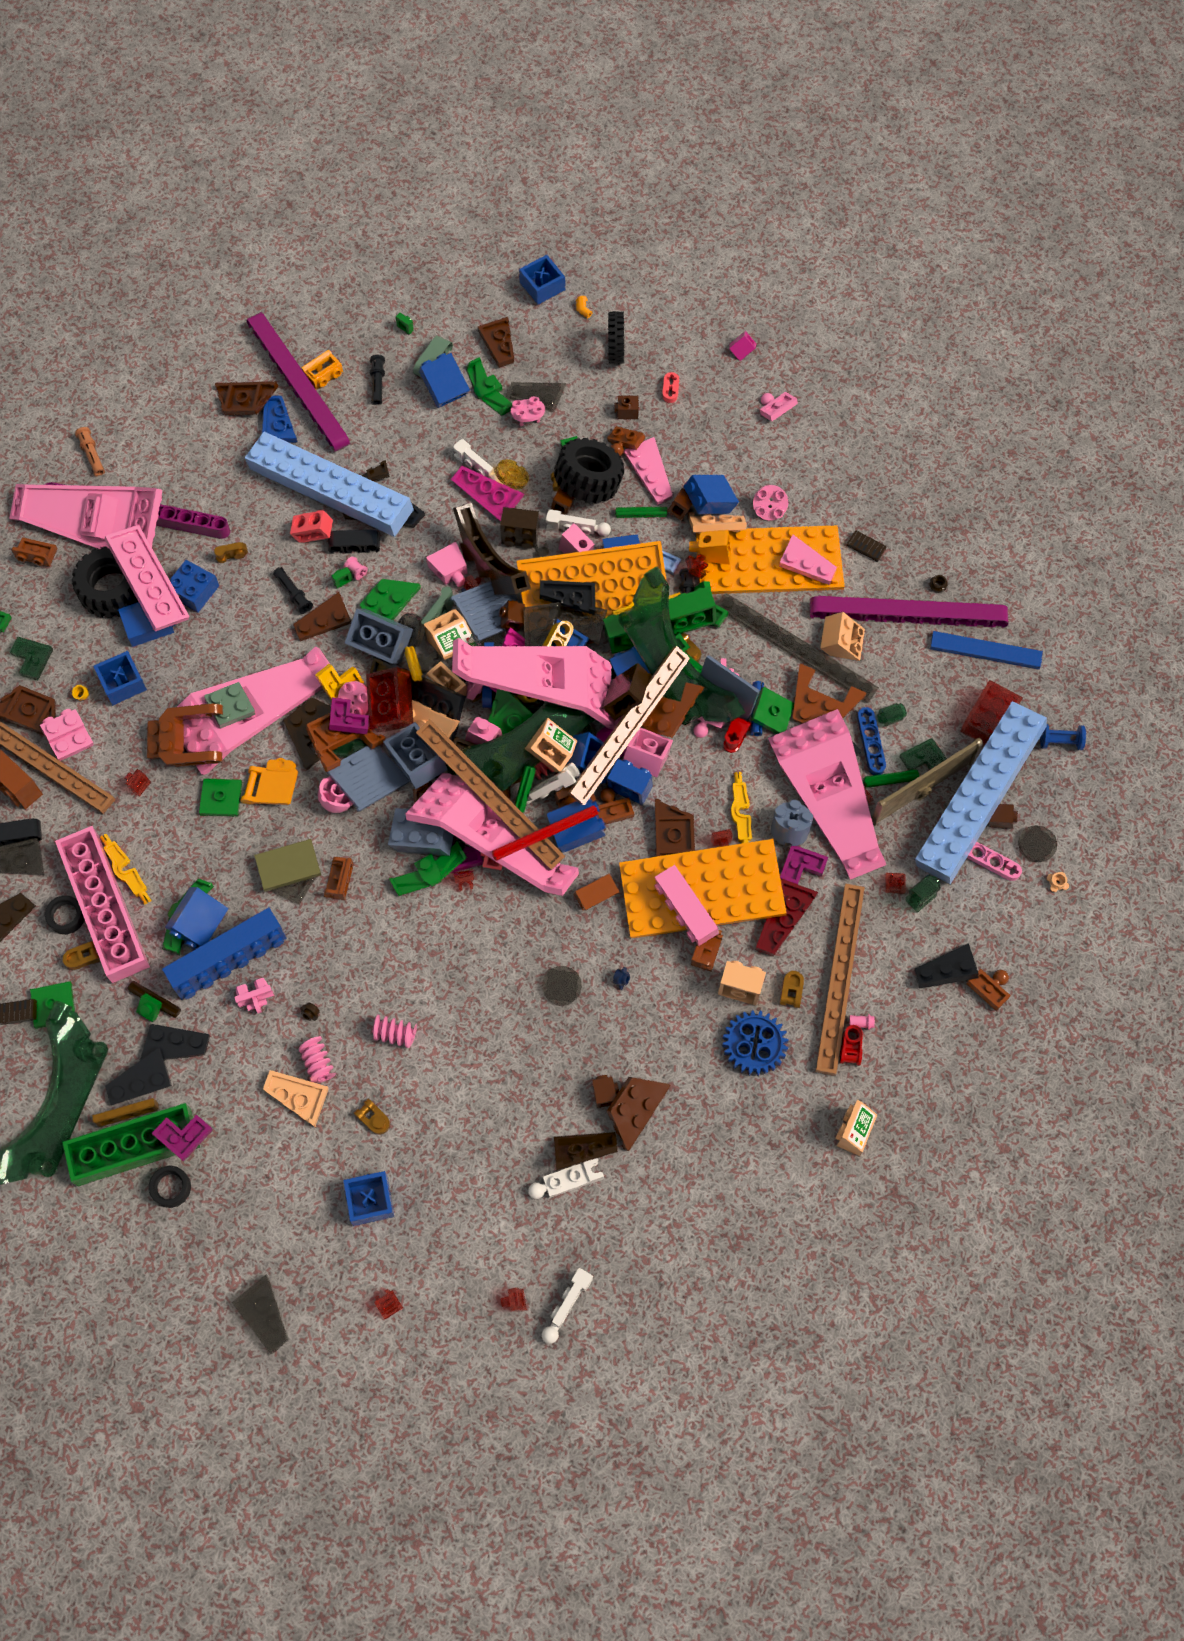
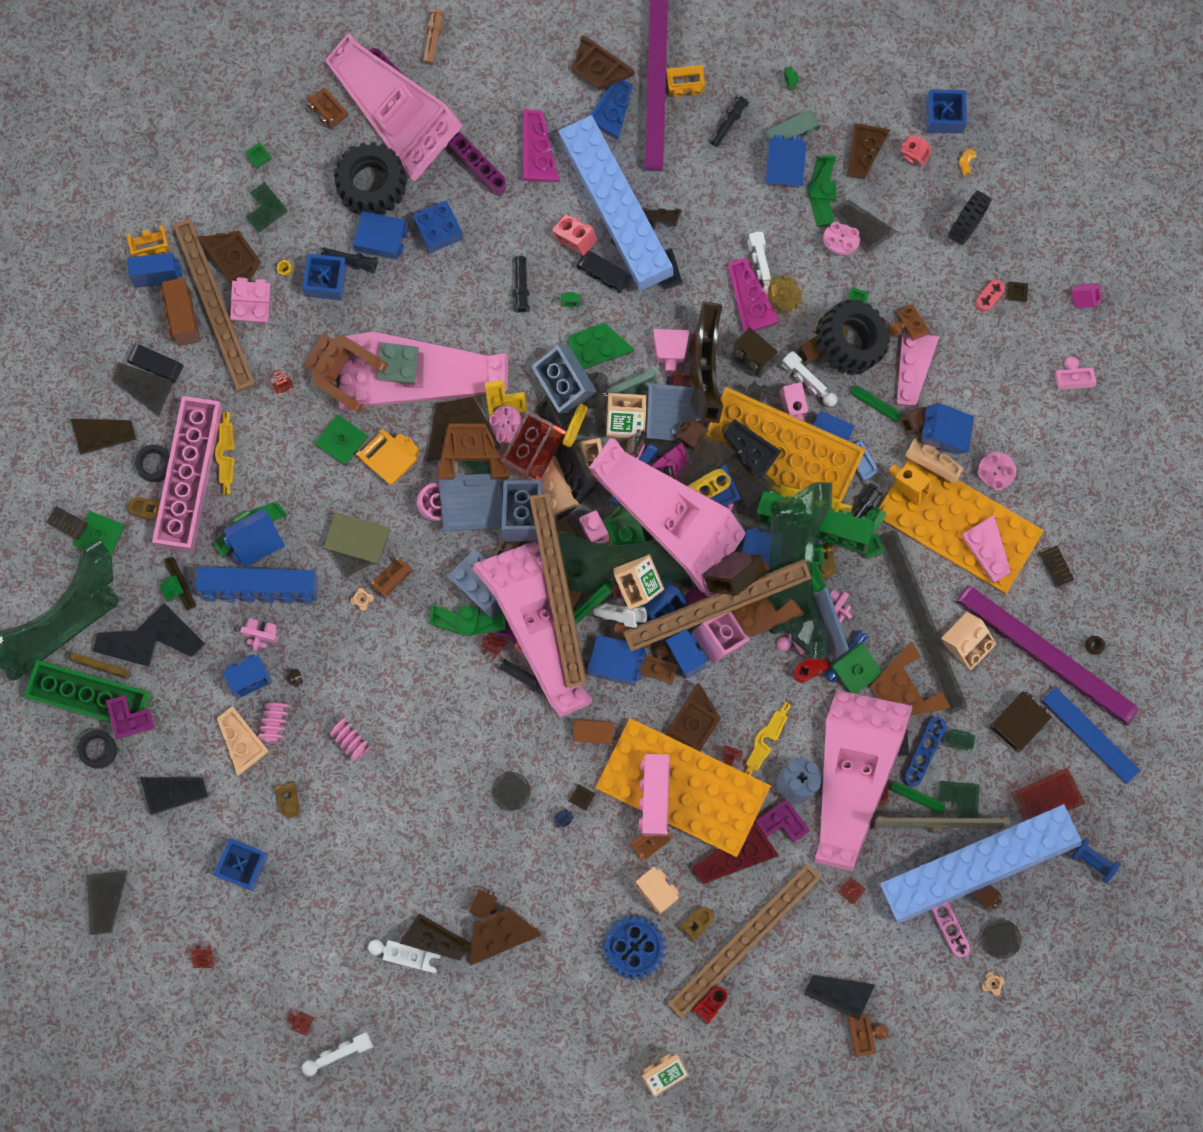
camera: 30 degrees right, 10 degrees up
bright pink plate [104,525,190,631] -> none
pearl gold plate [214,542,248,563] -> none
reddish brown wing [293,592,352,641] -> none
magenta plate [329,697,369,734] -> none
bright pink bush [344,556,368,580] -> none
red axle [492,806,598,861] -> none
reddish brown brick [614,395,639,419] -> none
clear red tile [685,554,708,579] -> none
bright pink pin [849,1014,875,1030] -> none
clear green brick [906,874,940,912] -> none
none -> black wing [140,777,209,815]
none -> blue brick [223,655,273,699]
none -> black pin [321,247,378,274]
none -> light nougat plate [351,588,374,611]
none -> black pin [499,658,547,700]
none -> dark pink wing [523,109,560,182]
none -> dark brown tile [569,784,596,811]
none -> coral brick [901,135,932,166]
none -> dark brown brick [989,691,1052,753]
none -> dark brown tile [1008,282,1028,302]

